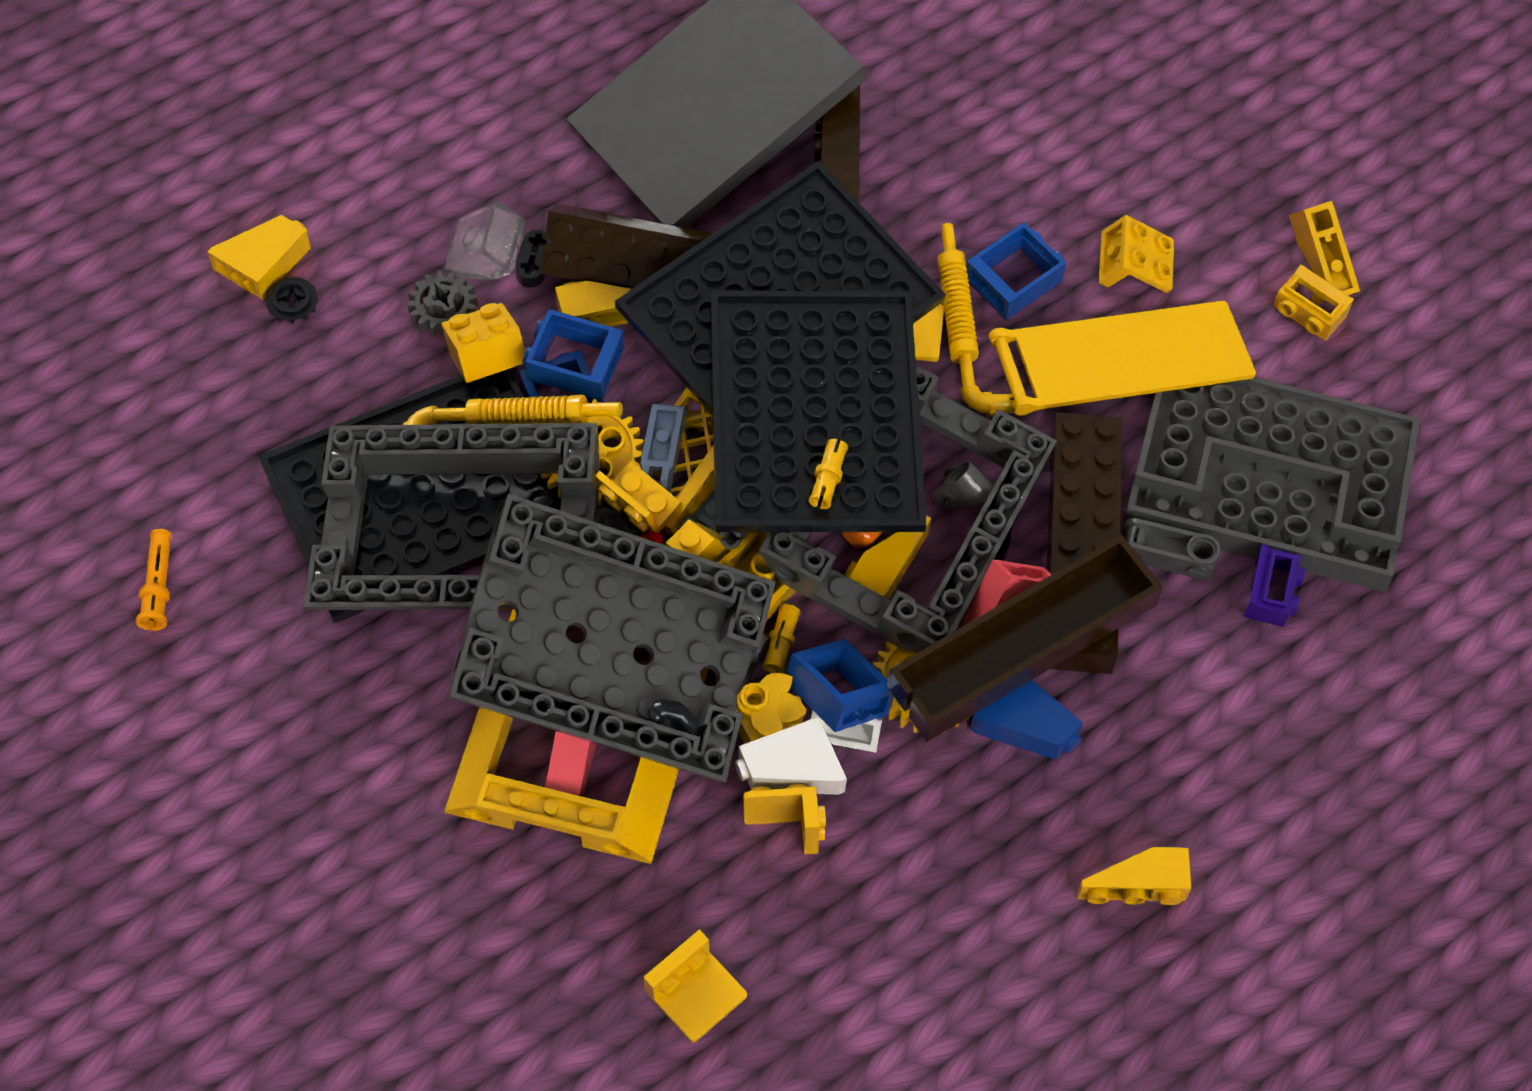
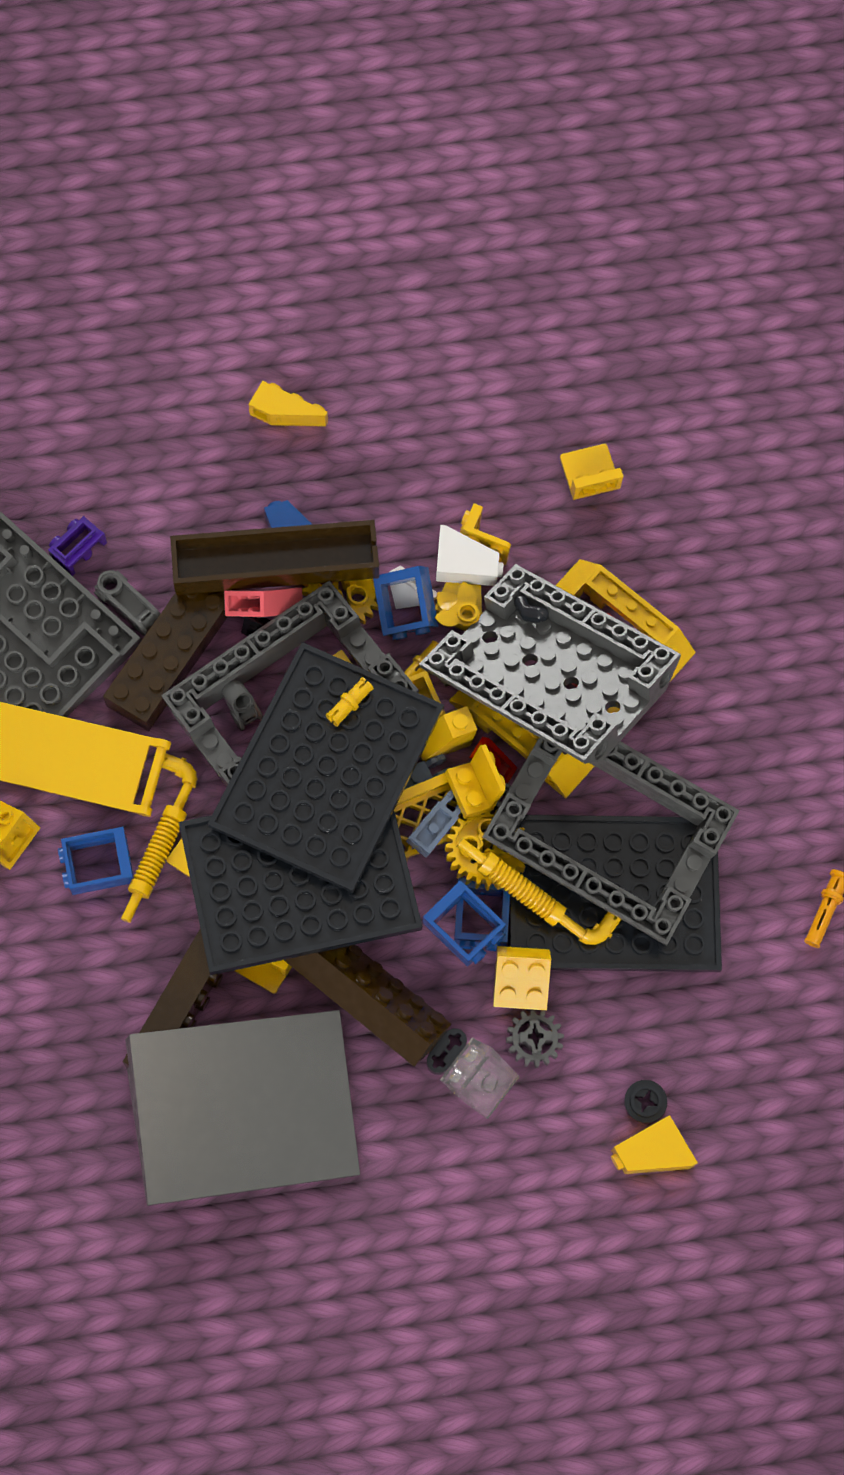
camera: 155 degrees left, 10 degrees up
yellow slope [555,281,631,327] -> none

